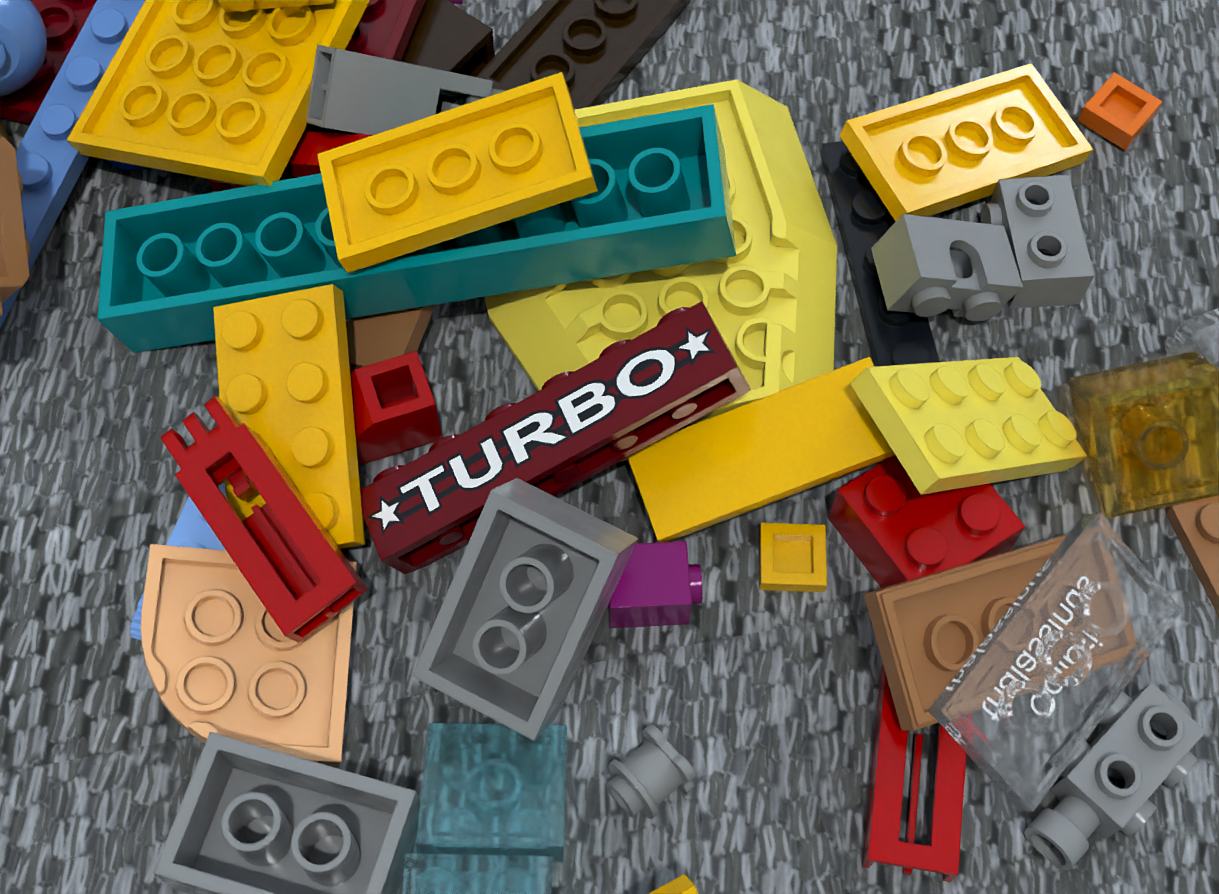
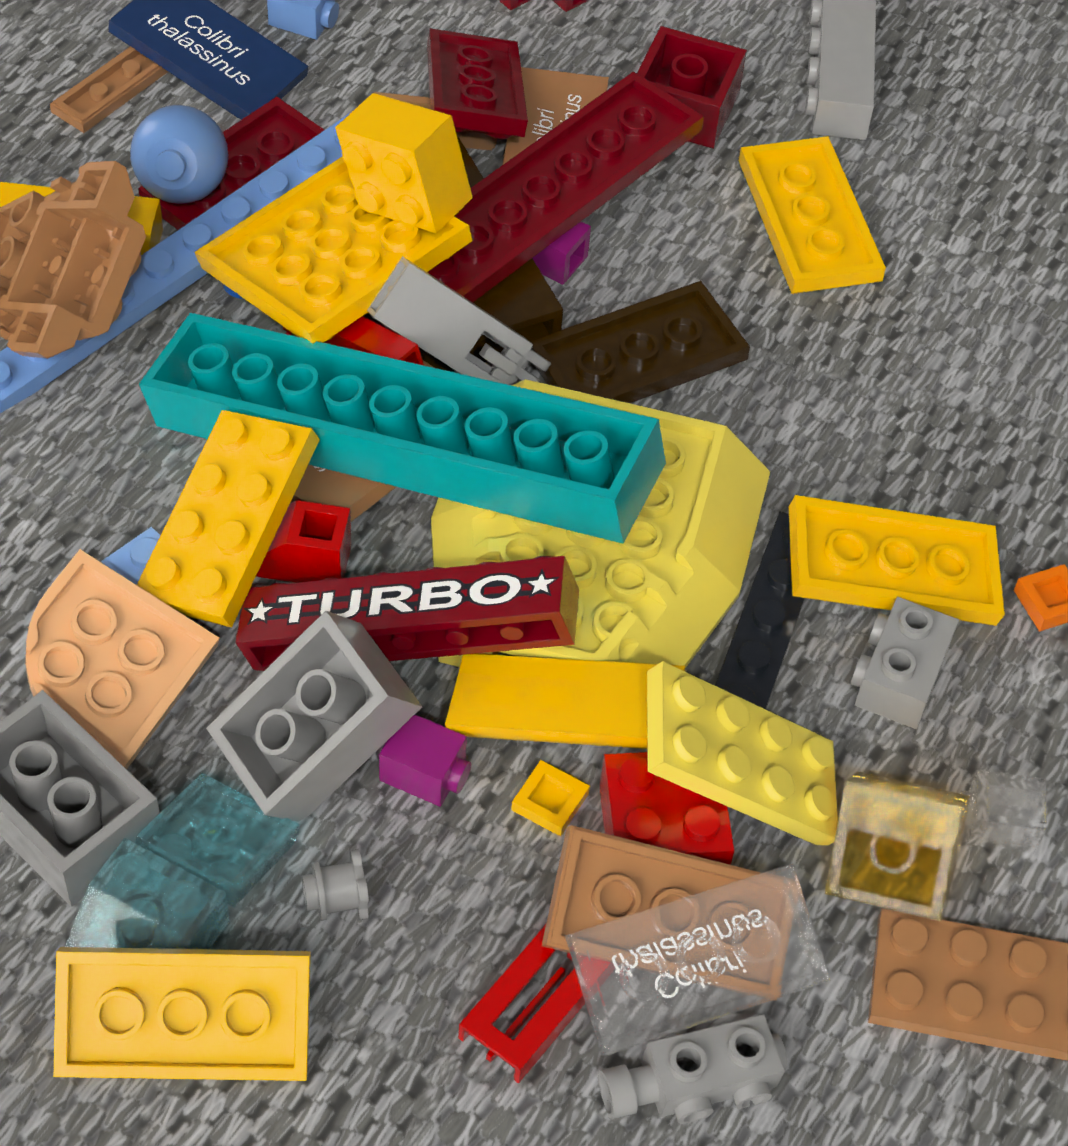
camera: 25 degrees right, 10 degrees down
red hinge [160,396,368,643] -> none
yellow plate [317,72,598,273] -> none
light grey brick [871,214,1023,321] -> none

